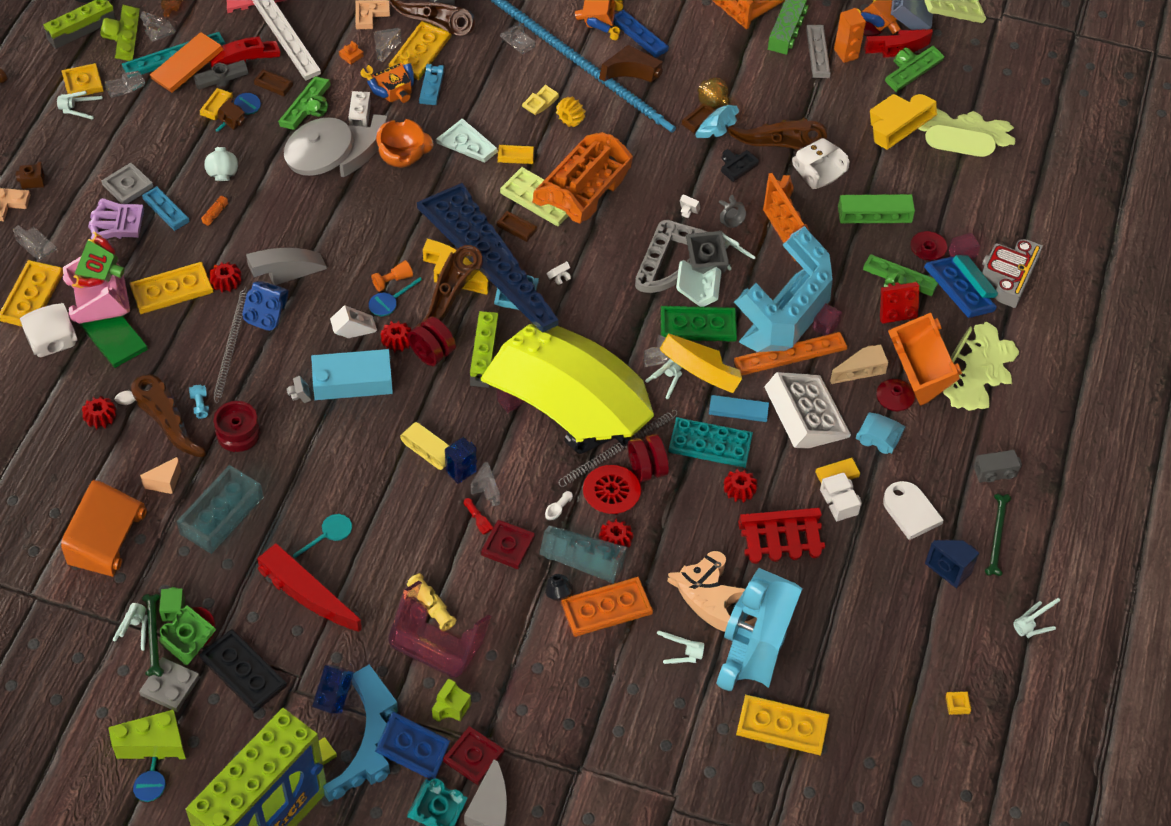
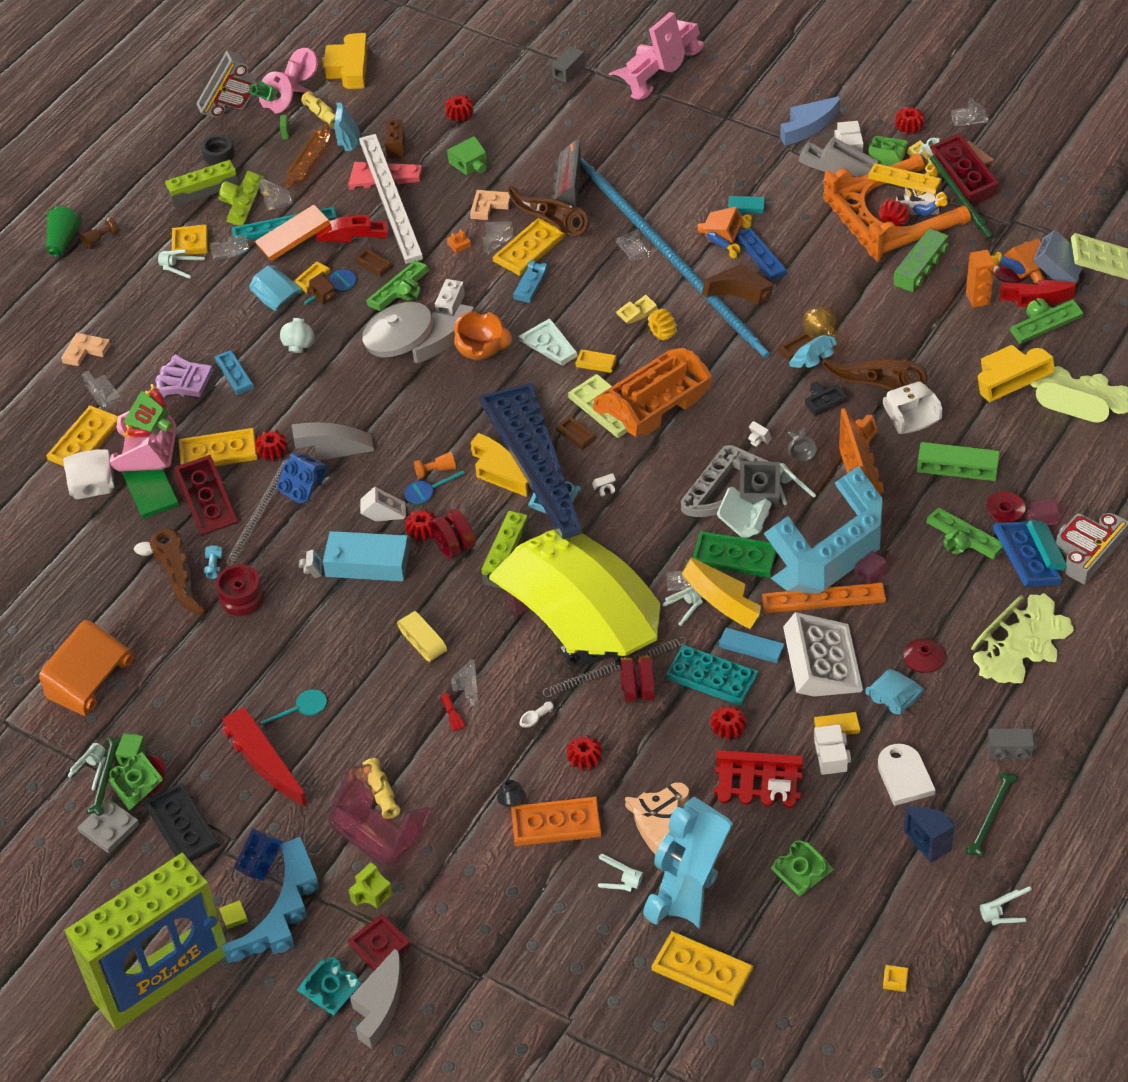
camera: 20 degrees right, 5 degrees down
reddish brown brick [16,162,44,189] -> none
red gear [82,395,116,429] -> none
light grey plate [101,163,154,204] -> none
lime wedge [108,710,186,759] -> none
blue piece [133,757,166,802] -> none
light nougat slope [140,457,181,494] -> none
clear light blue brick [177,465,263,554] -> none
dark grey piece [193,60,248,90] -> none
orange axle [201,196,228,226] -> none
torso [361,50,414,103] -> none
blue tile [375,712,450,780] -> none
reddish brown animal [412,245,483,330] -> none
clear blue brick [445,437,477,484] -> none
dark red plate [481,520,535,570] -> none
clear light blue wedge [540,526,627,584] -> none
red piece [583,465,641,514] -> none
light grey tile [806,25,830,78] -> none
tan slope [830,345,888,384] -> none
red plate [880,282,919,324] -> none
orange windscreen [888,313,962,406] -> none
none -> dark red slope [174,454,238,536]
none -> medium azure slope [249,266,302,311]
none -> white tile [768,779,791,801]
none -> bright green slope [770,840,834,897]

